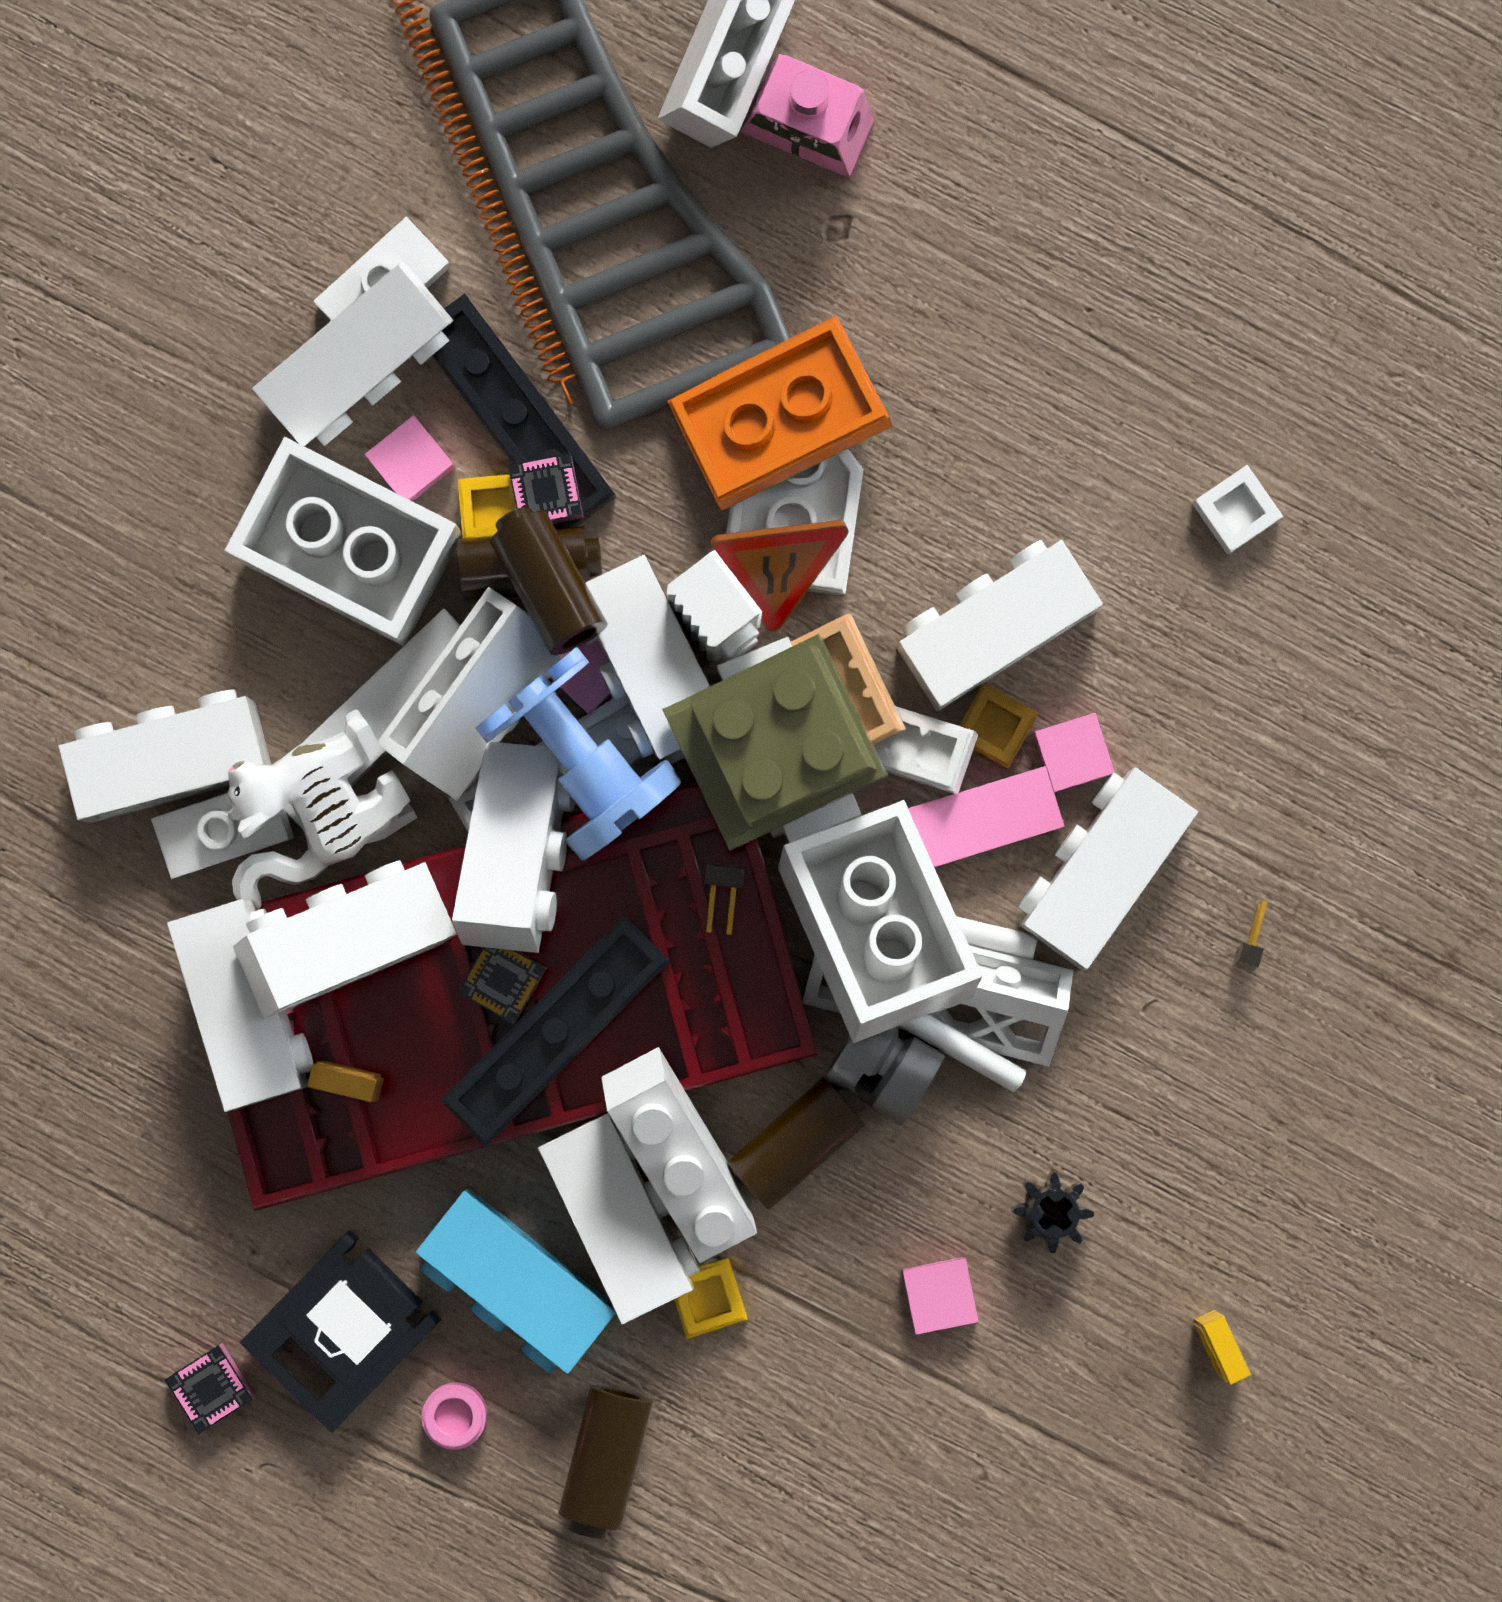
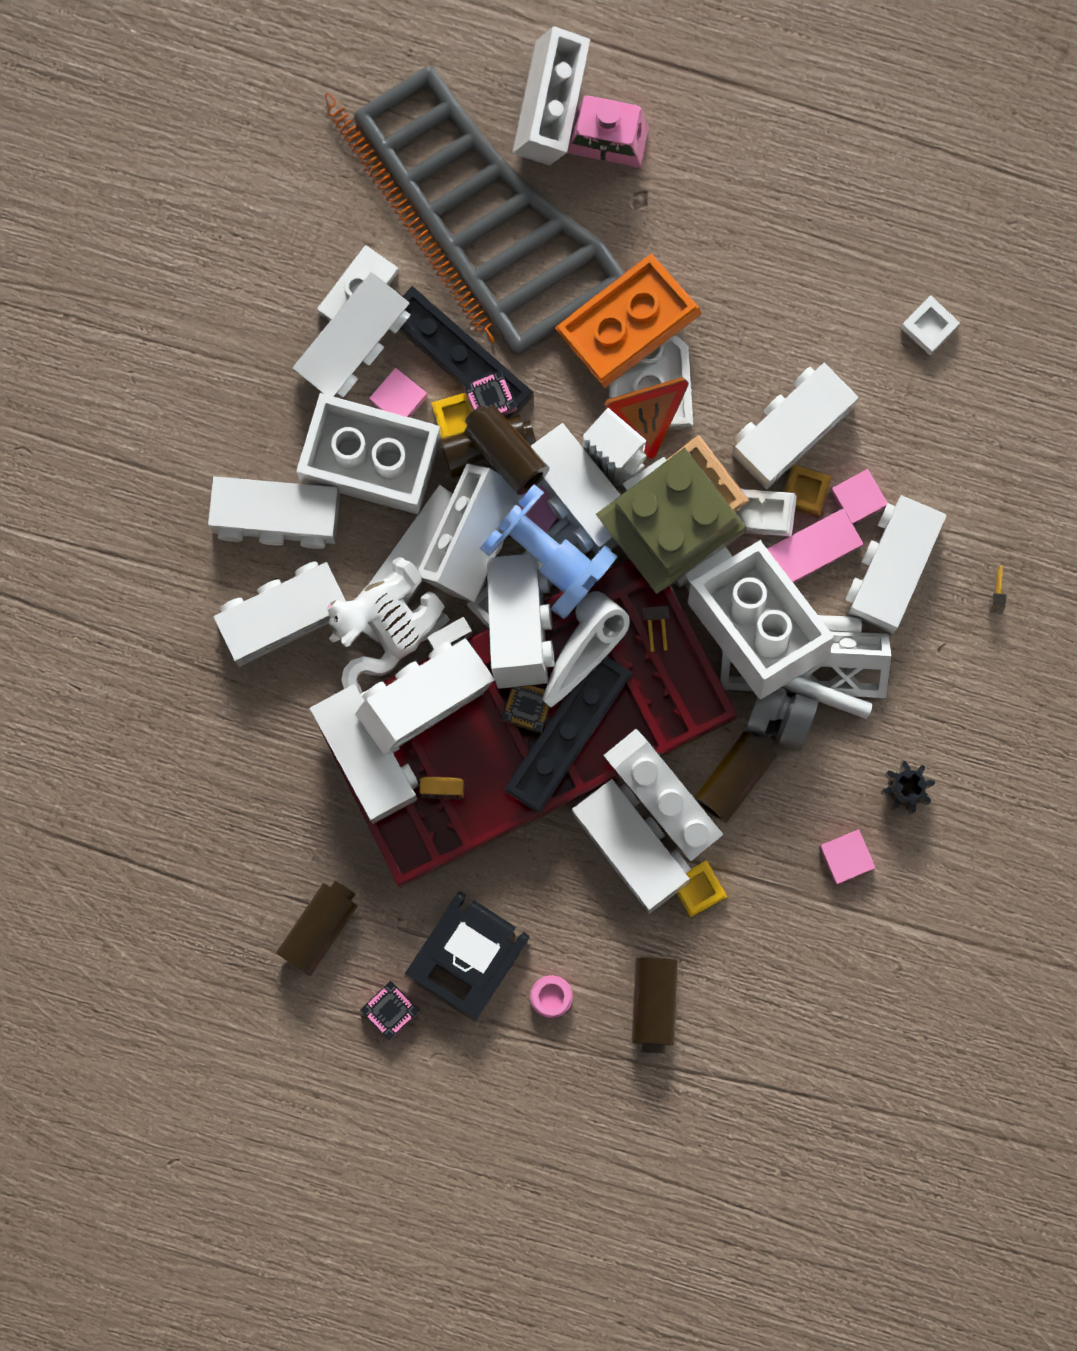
camera: 10 degrees left, 5 degrees down
white plate [151,793,294,879] -> none
medium azure brick [415,1187,616,1374] -> none
yellow tile [1194,1310,1251,1385] -> none
none -> white brick [208,476,340,549]
none -> dark brown brick [276,881,358,977]
none -> white tile [427,617,473,650]
none -> white piece [542,591,630,708]

